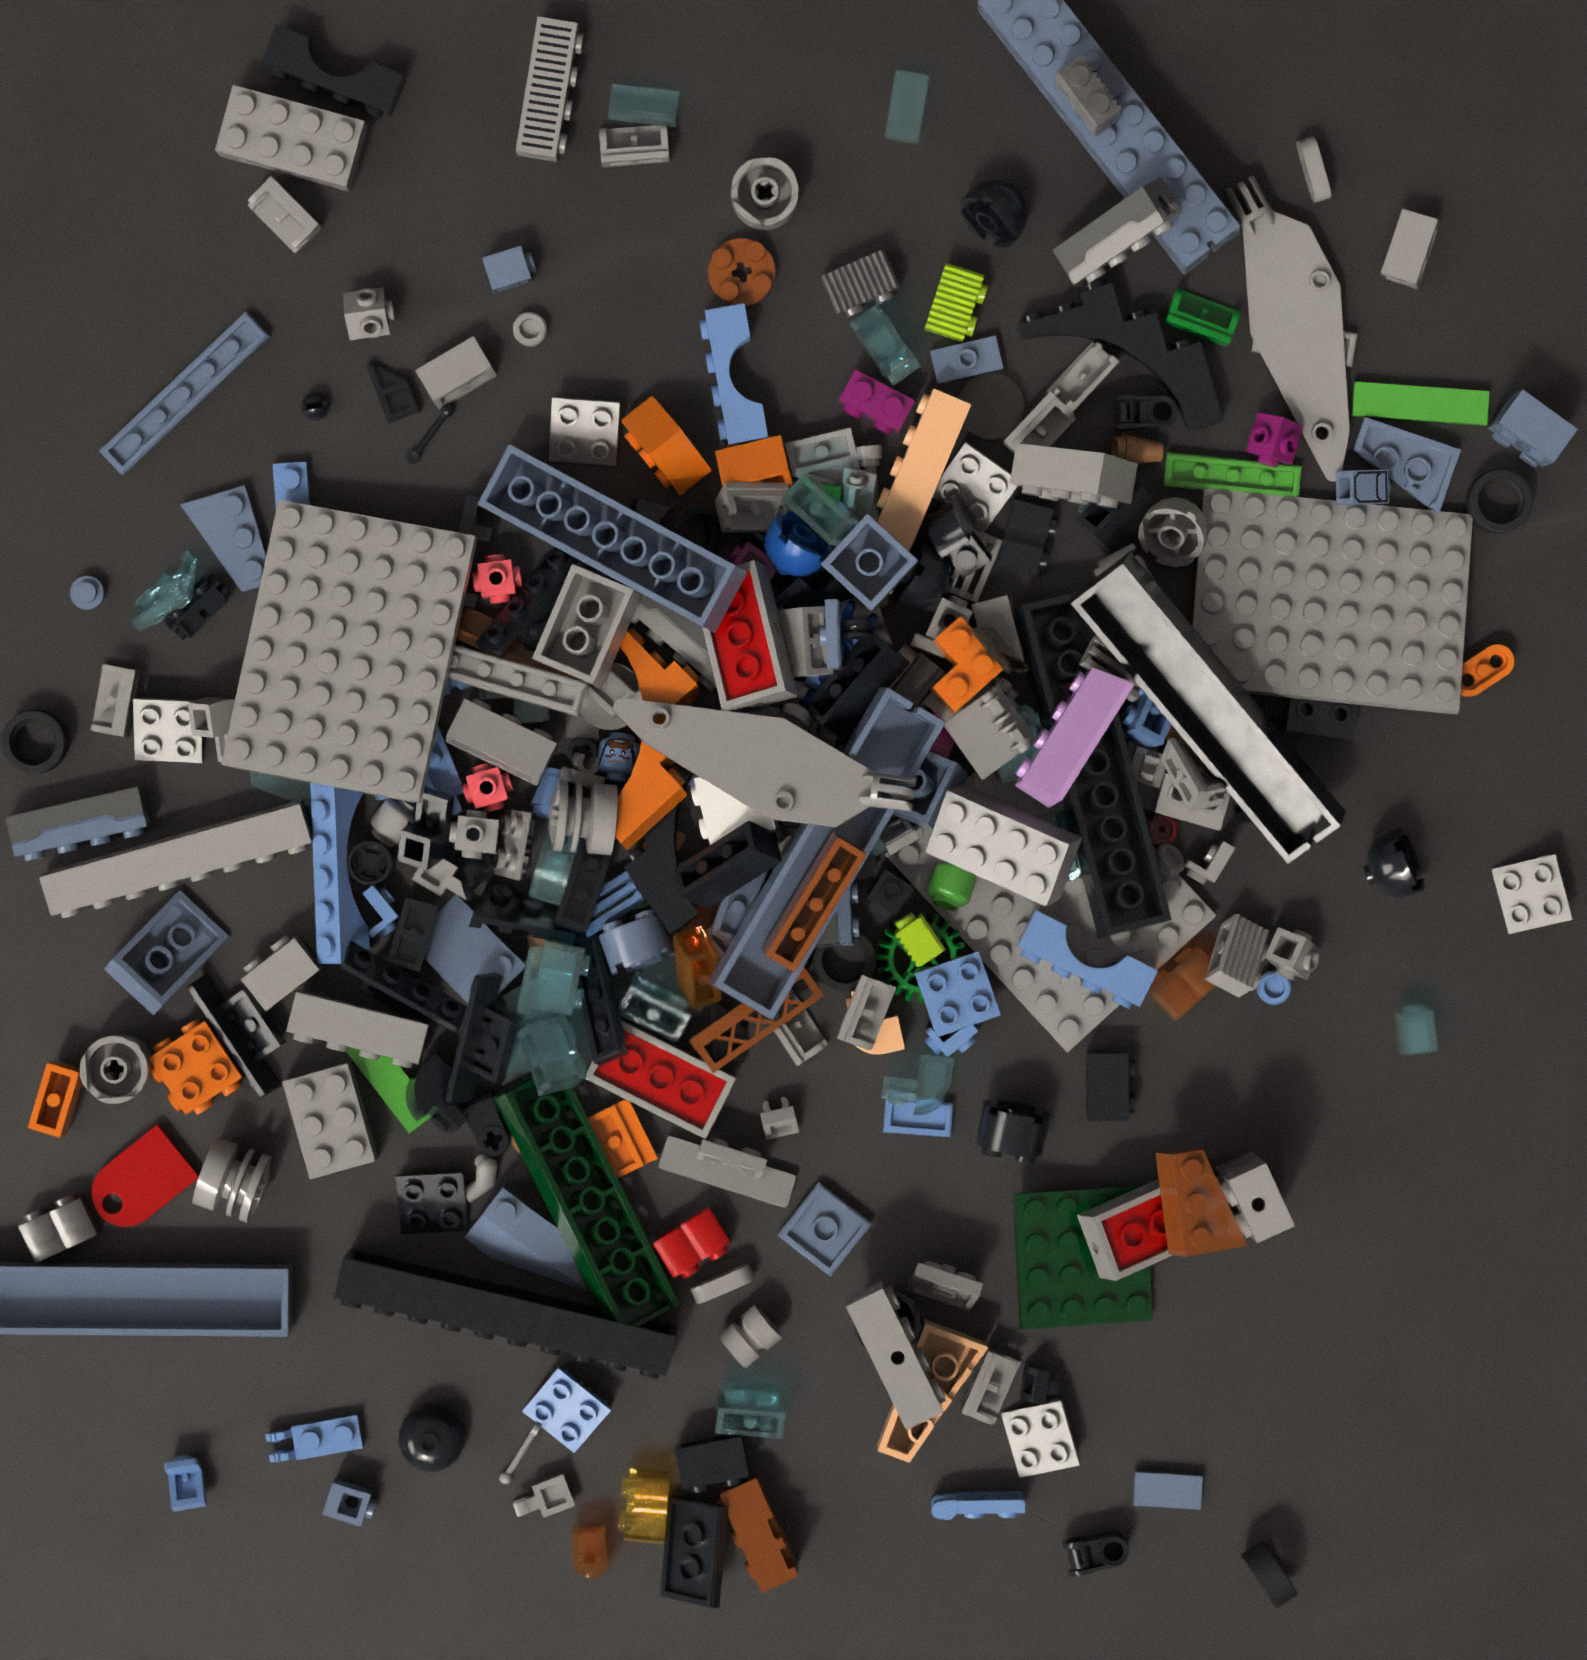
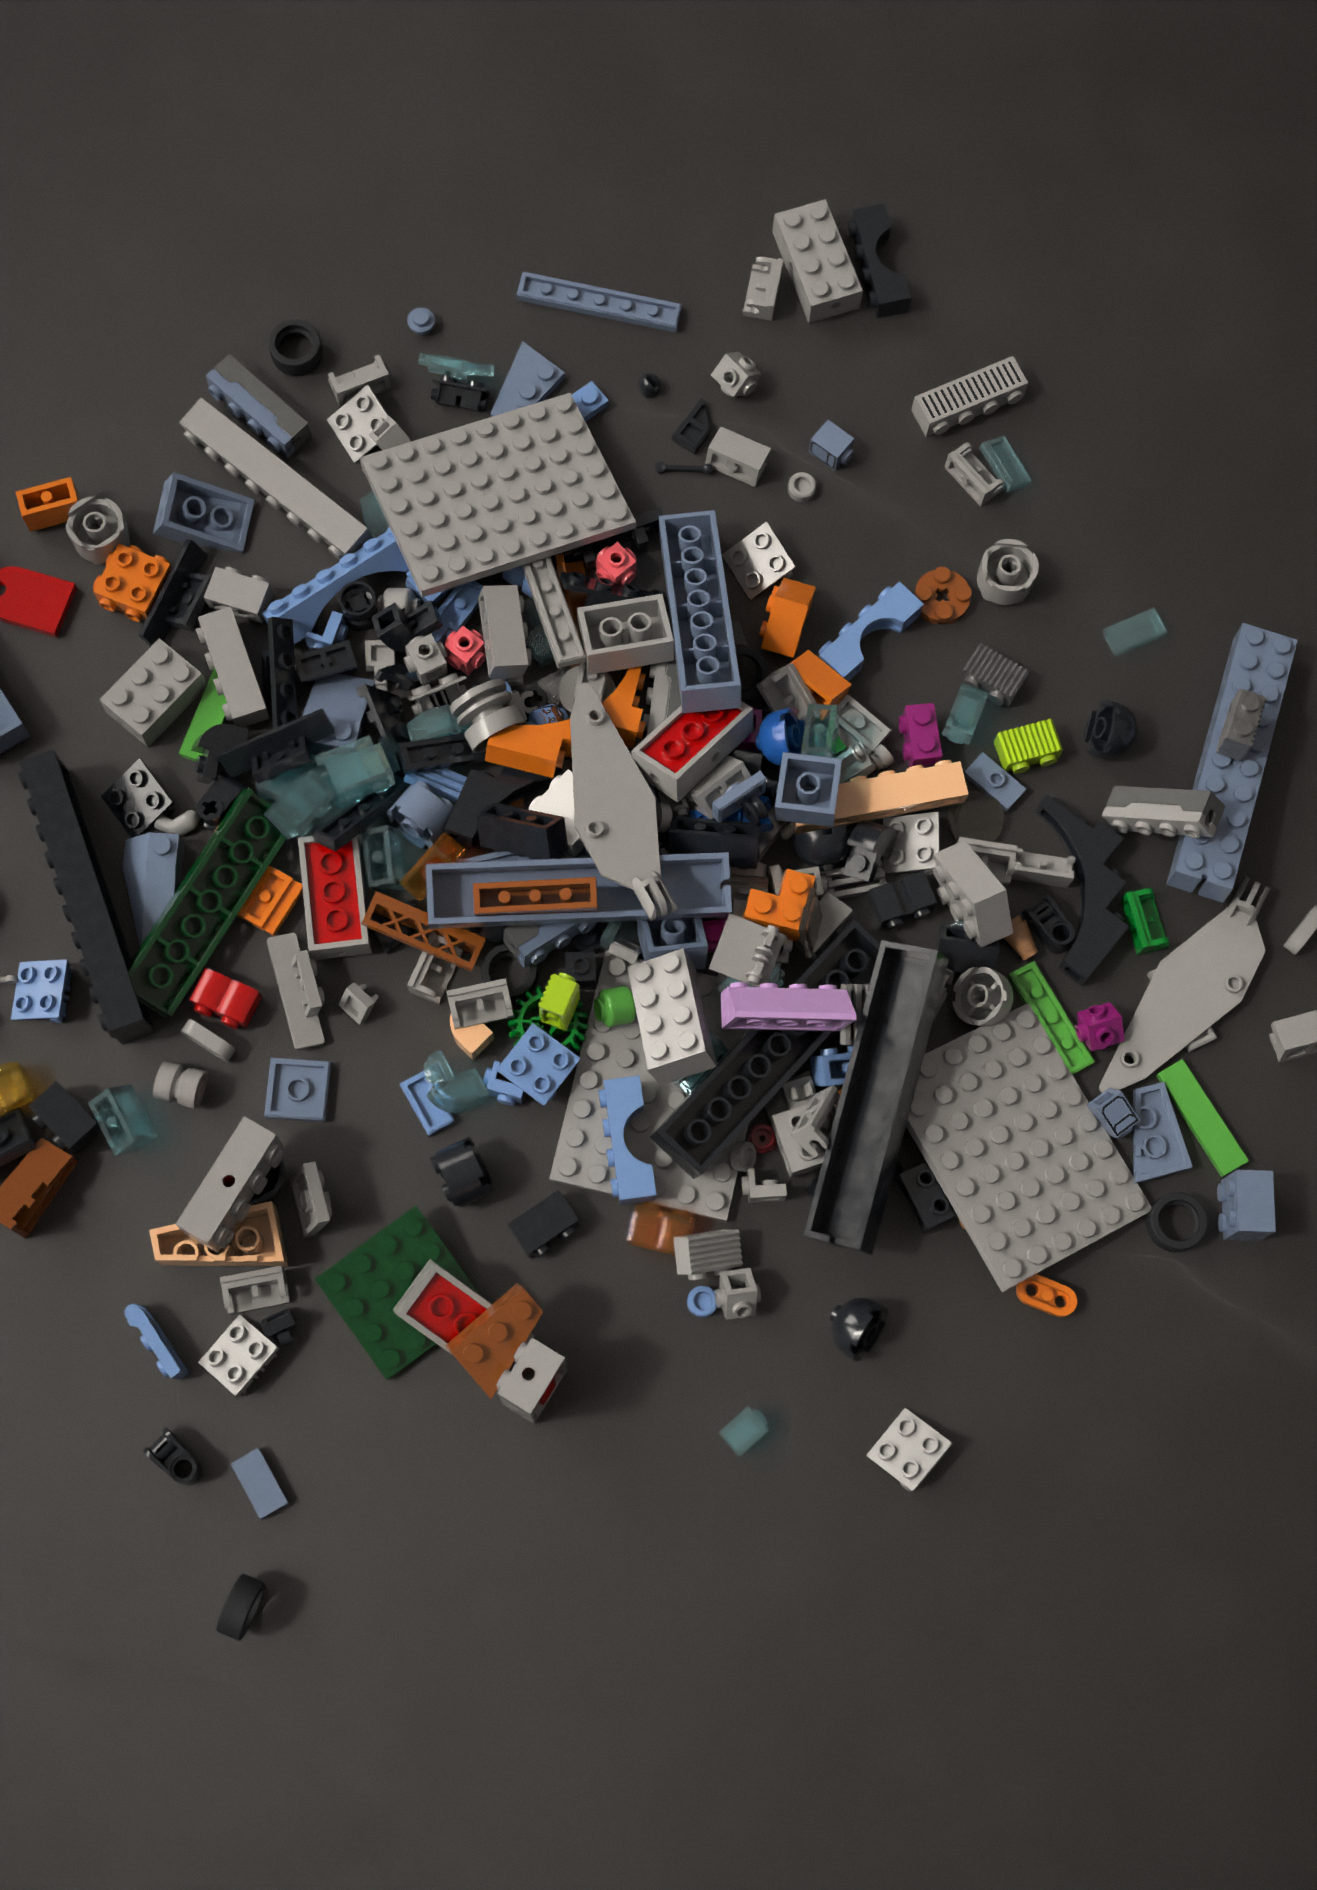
camera: 50 degrees right, 15 degrees down
light grey wheel [192,1137,272,1223] -> none

